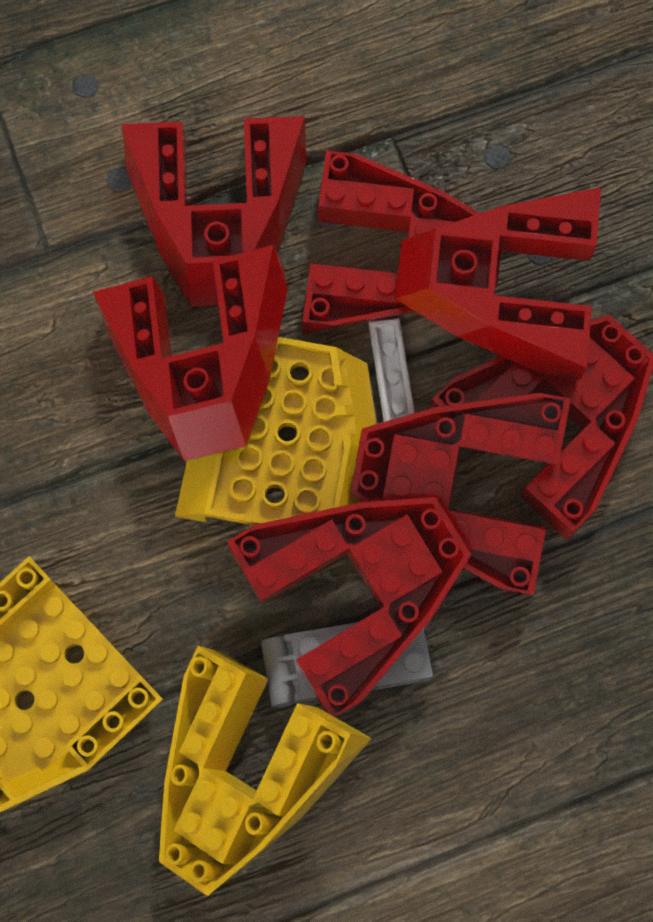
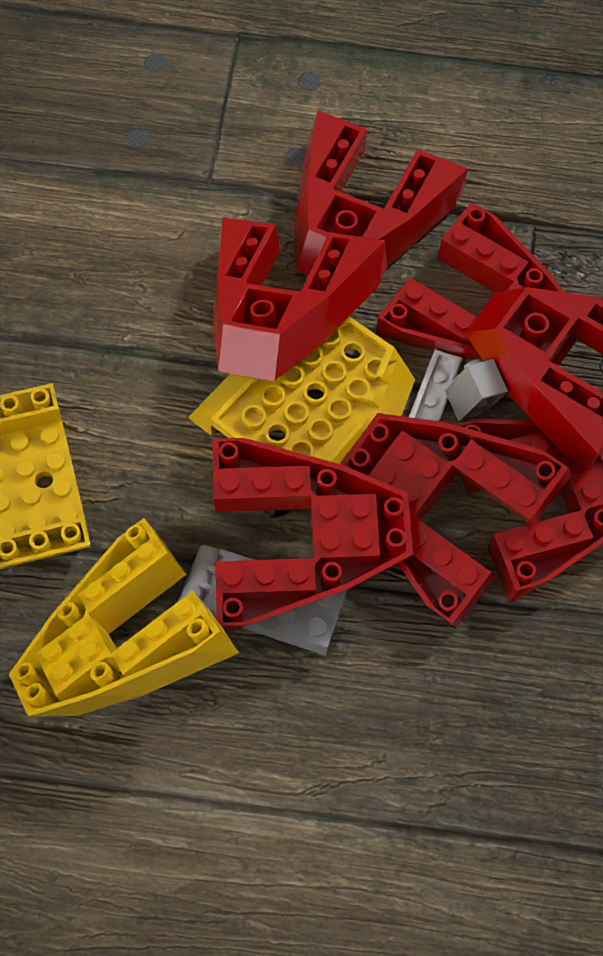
camera: 25 degrees right, 10 degrees down
none -> light grey brick [445,359,508,422]

